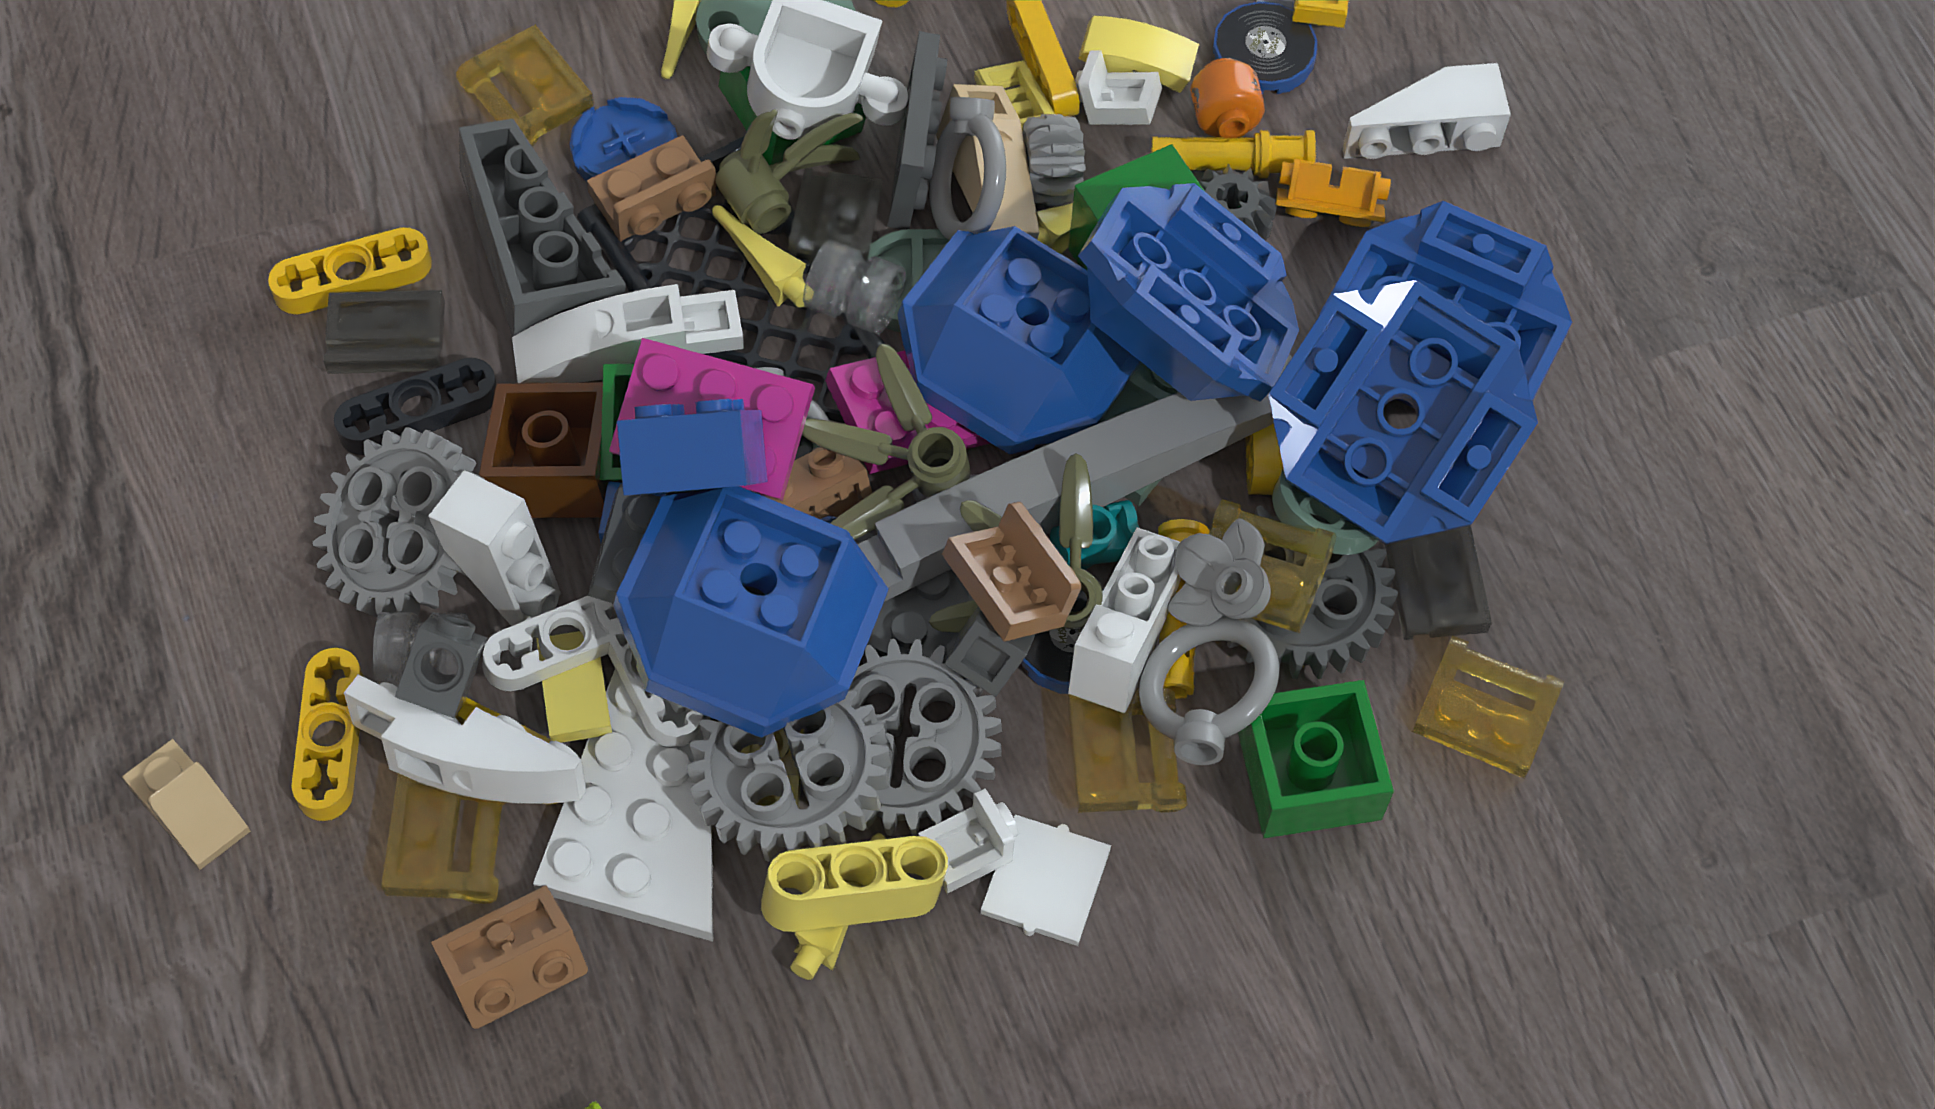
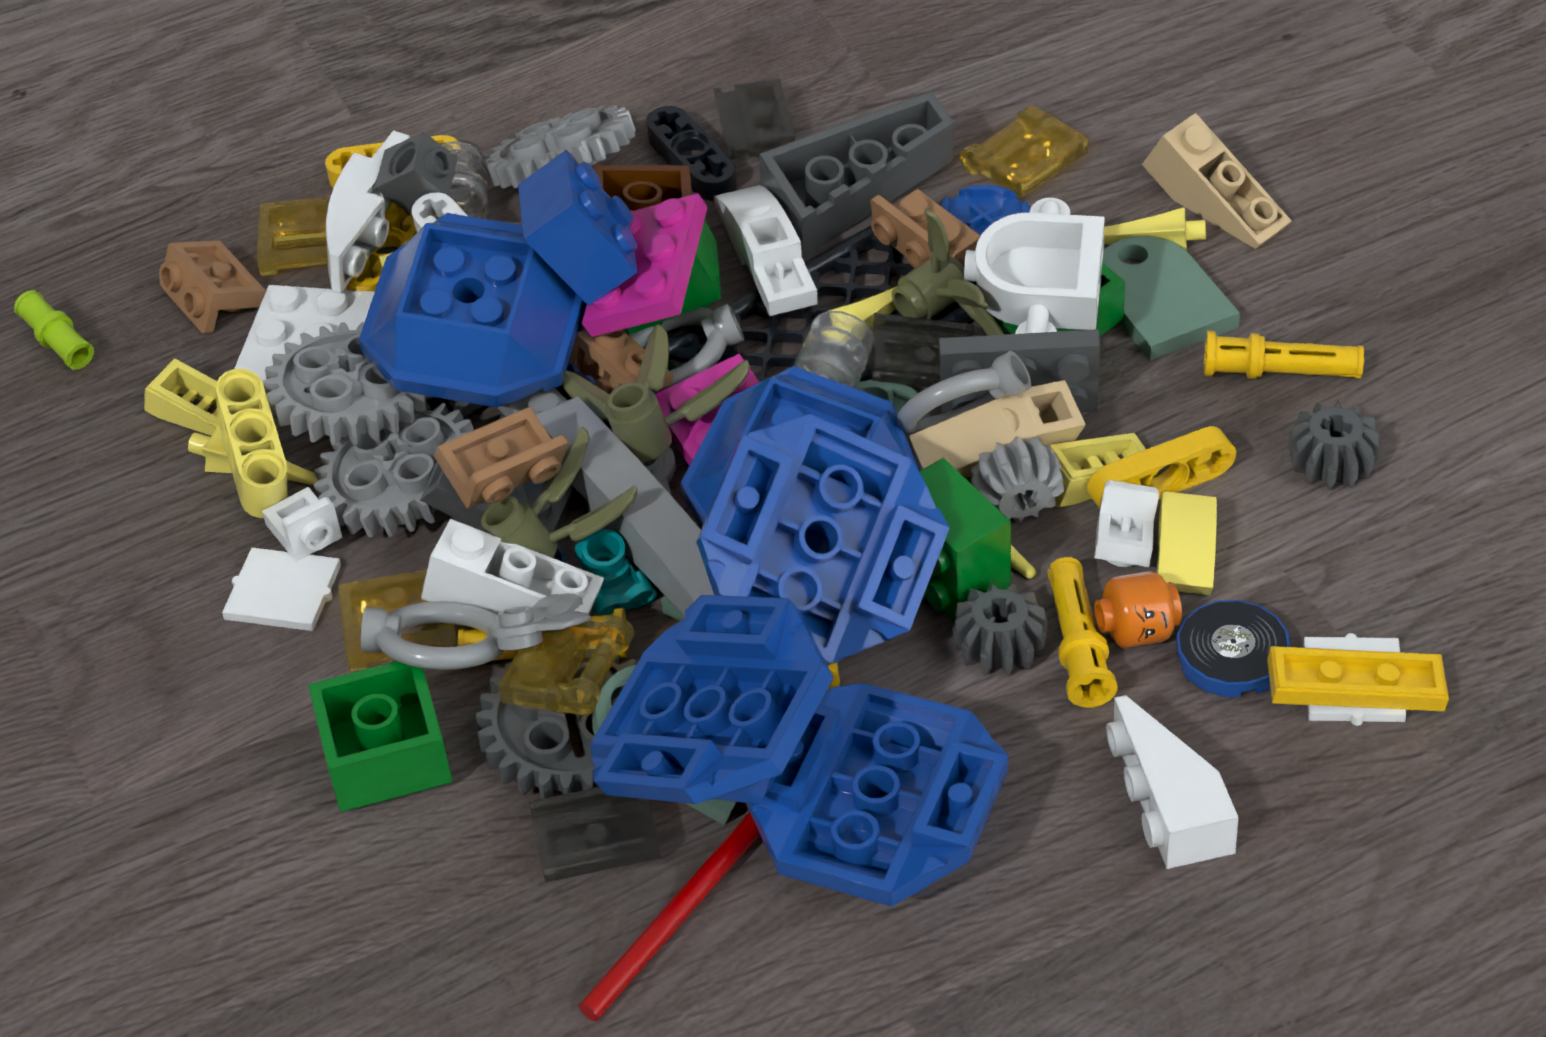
camera: 90 degrees right, 15 degrees down
tan slope [122,739,251,870] -> none
yellow beam [268,227,432,314] -> none
white slope [428,470,561,626] -> none
light orange hinge [1276,158,1391,227] -> none
clear yellow plate [1412,635,1564,779] -> none
none -> light yellow slope [144,358,218,436]
none -> red bar [578,812,760,1021]

